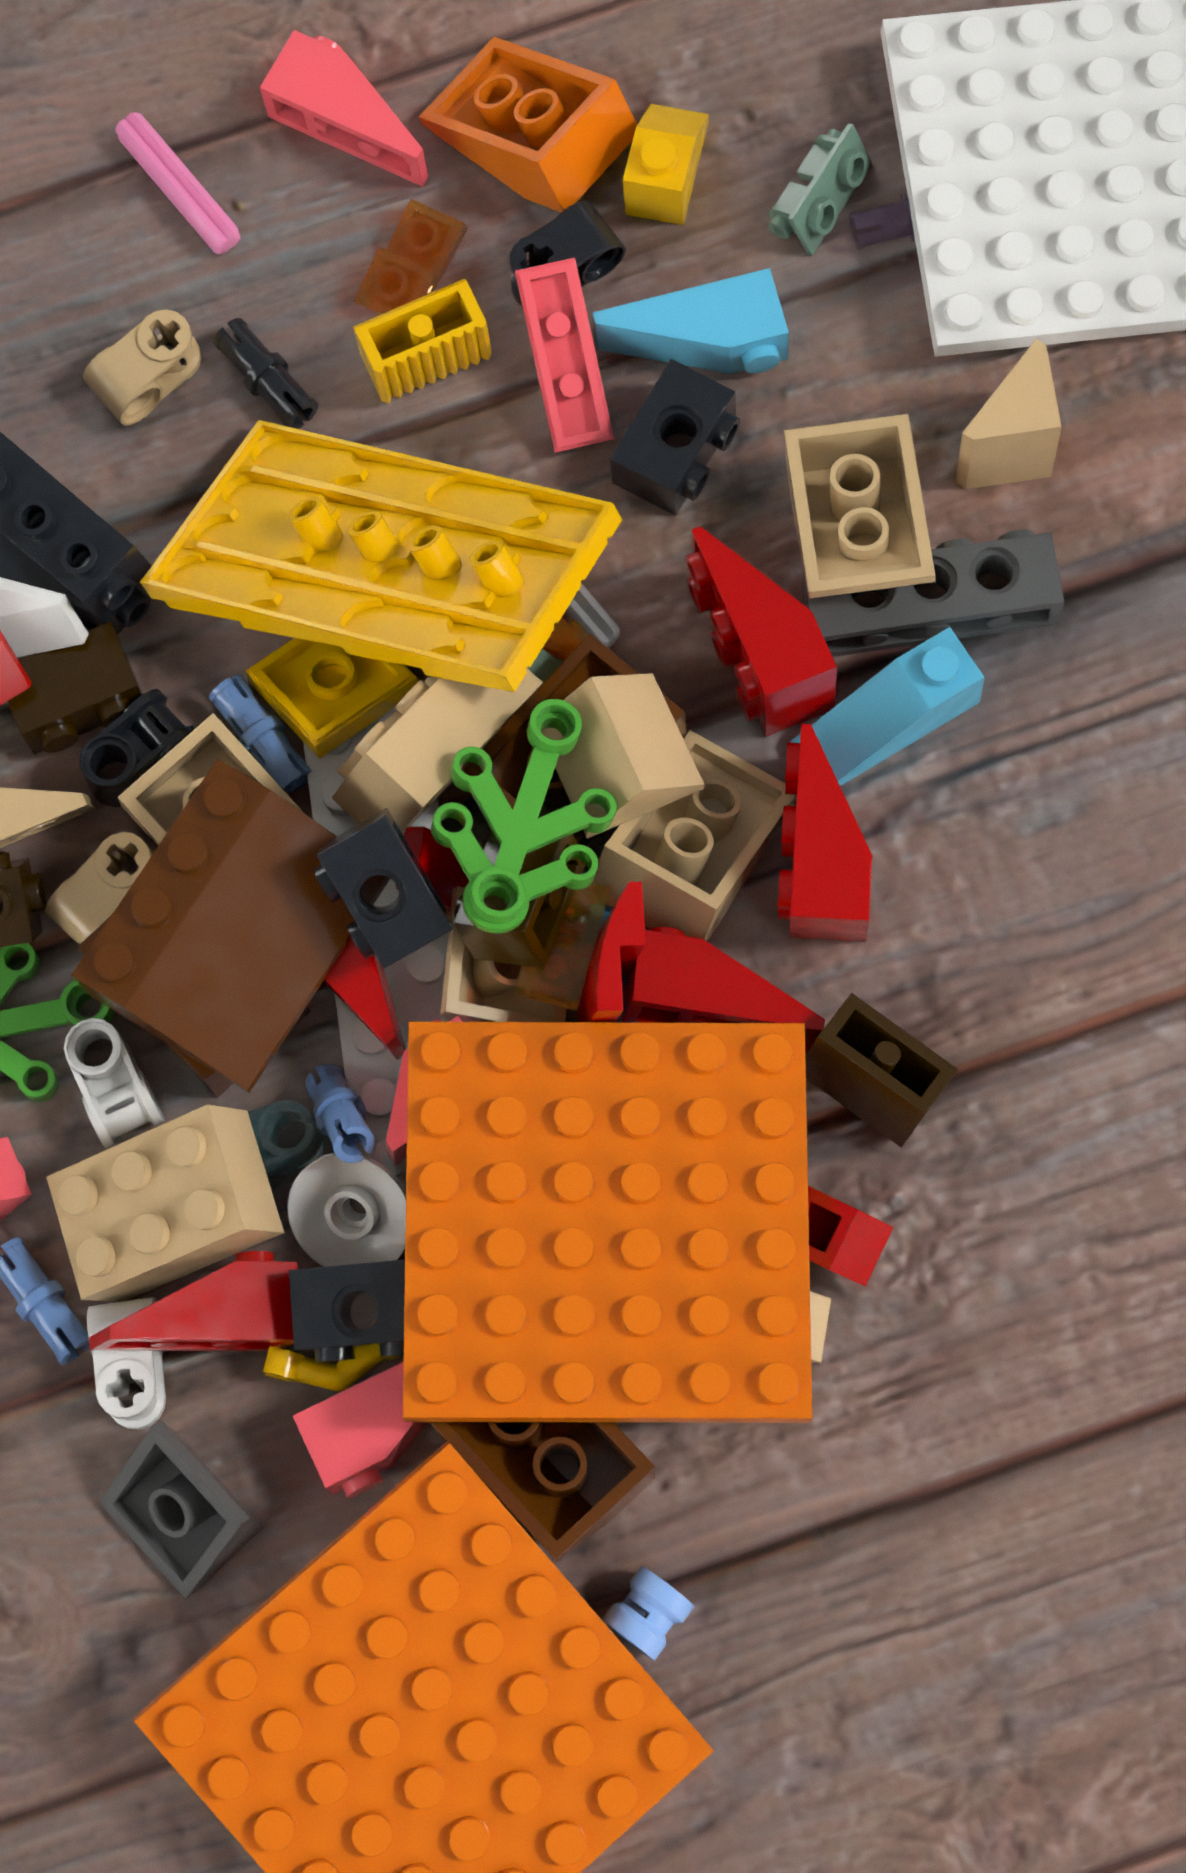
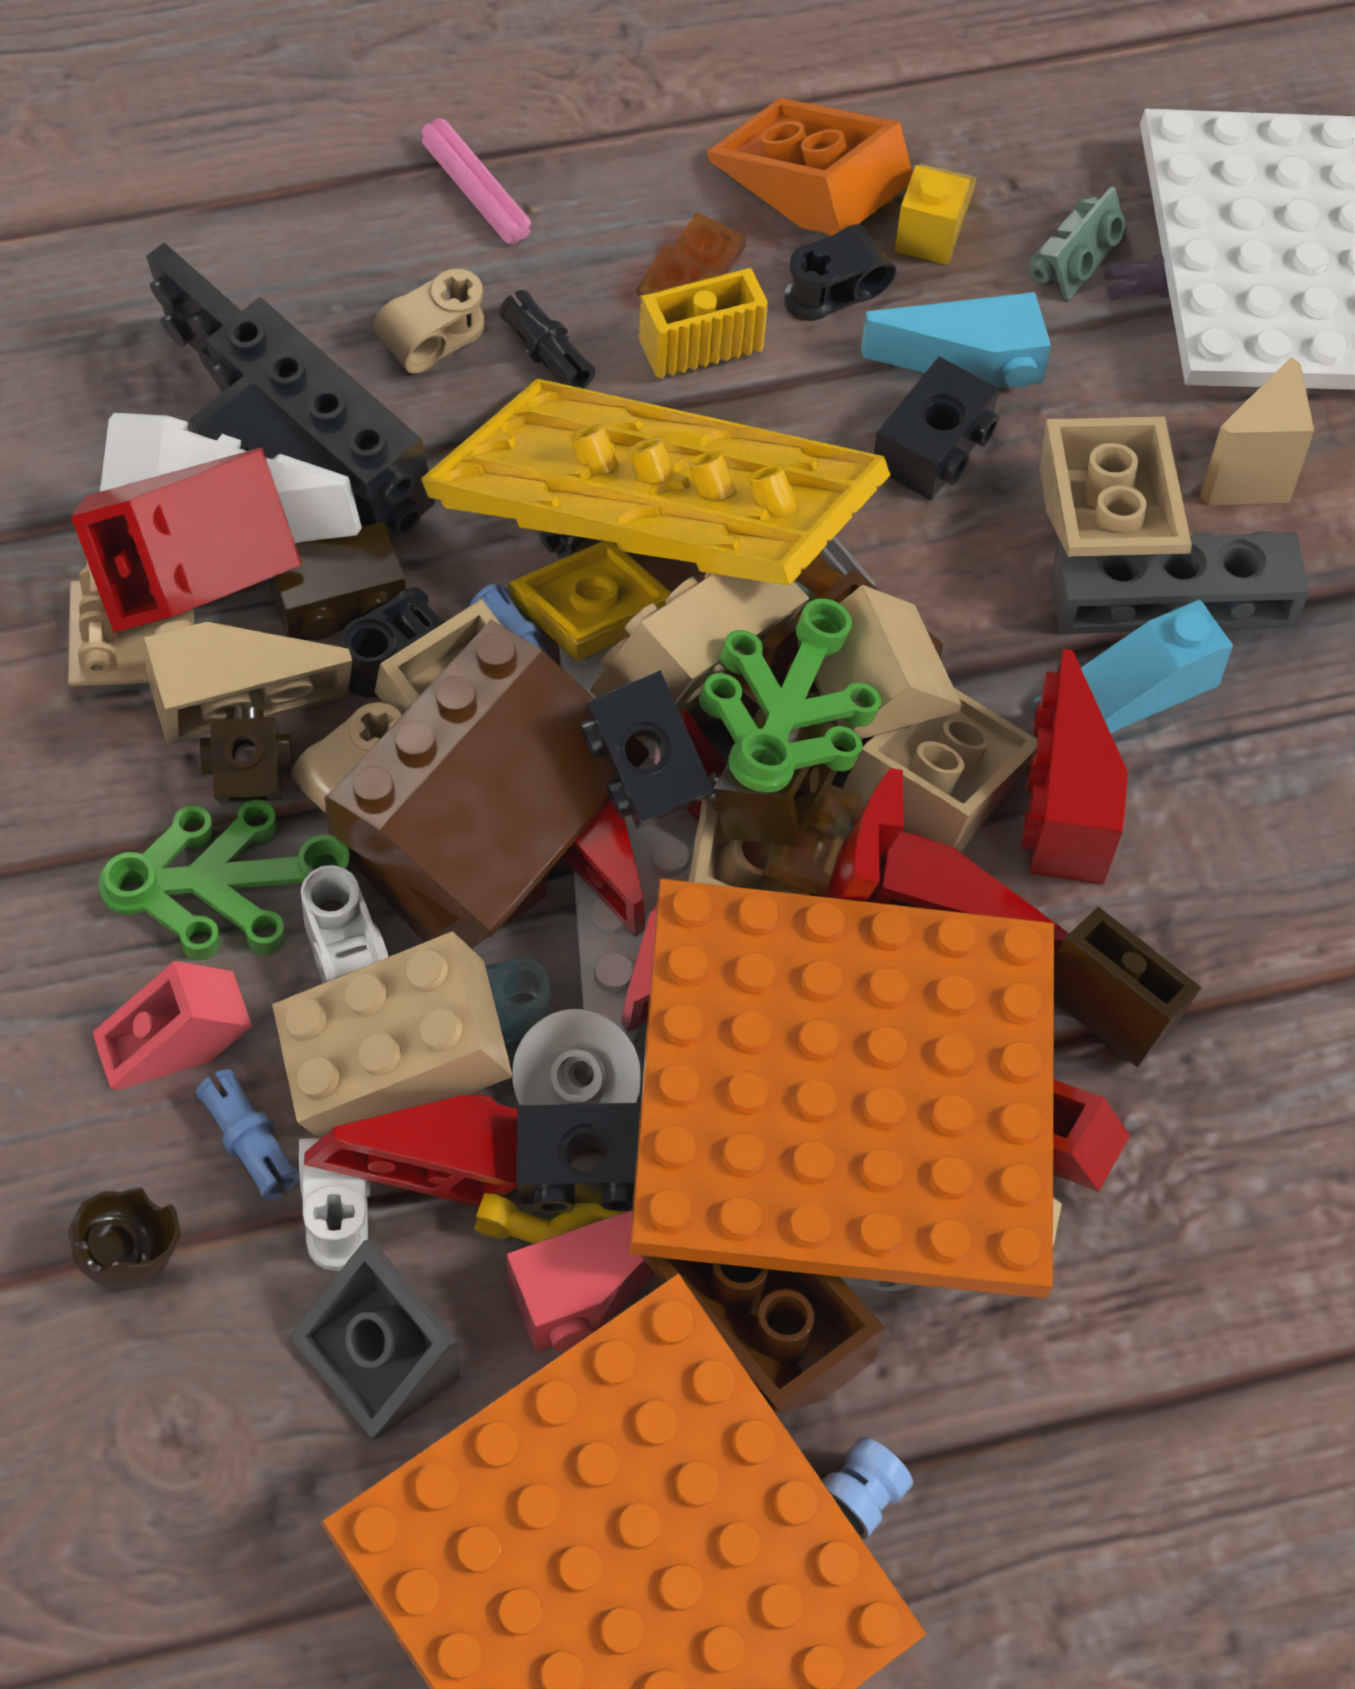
camera: 10 degrees left, 15 degrees down
coral slope [260,30,428,187] -> none
medium blue pin [305,1064,375,1163] -> none
coral tile [515,257,614,453] -> none
red slope [685,526,837,737] -> none

